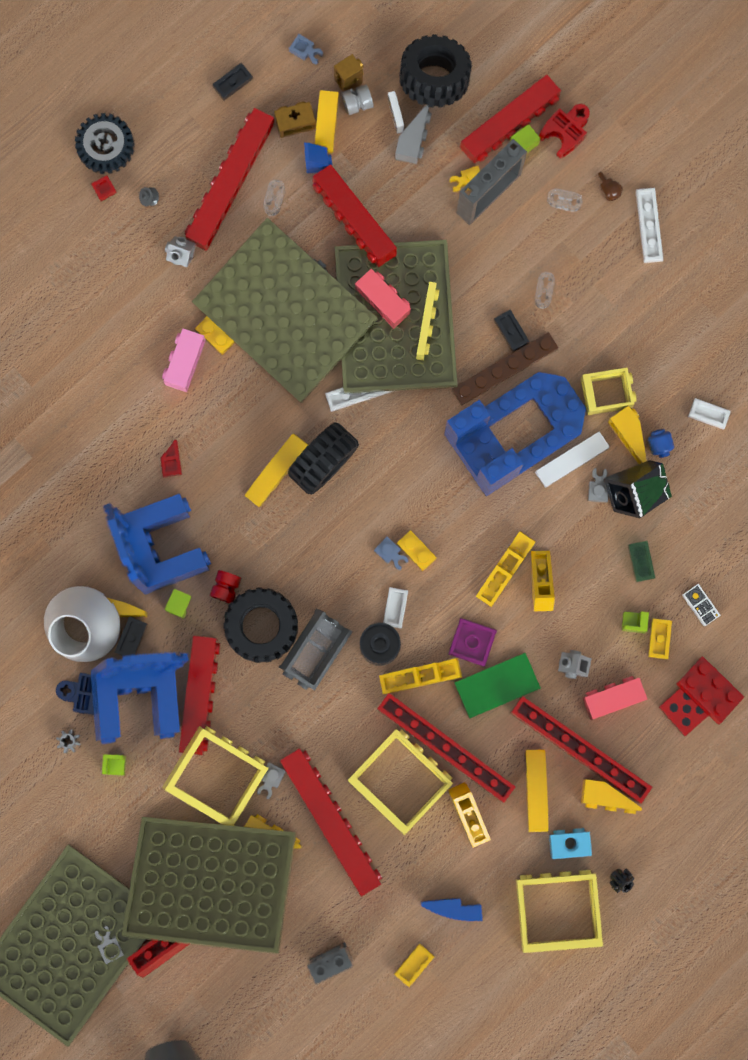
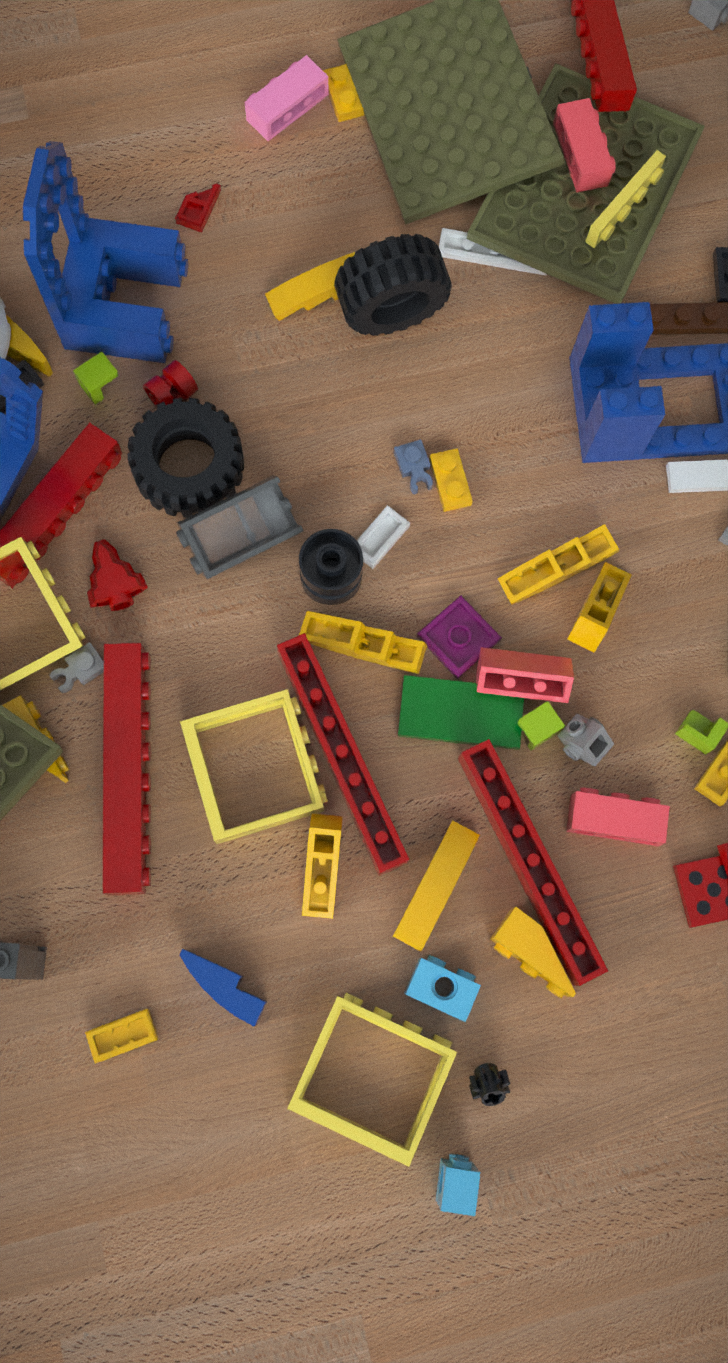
camera: 25 degrees right, 5 degrees down
none -> red rock [87,539,148,611]
none -> medium azure brick [435,1154,481,1216]
none -> coral brick [476,647,574,703]
none -> lime panel [518,701,565,751]

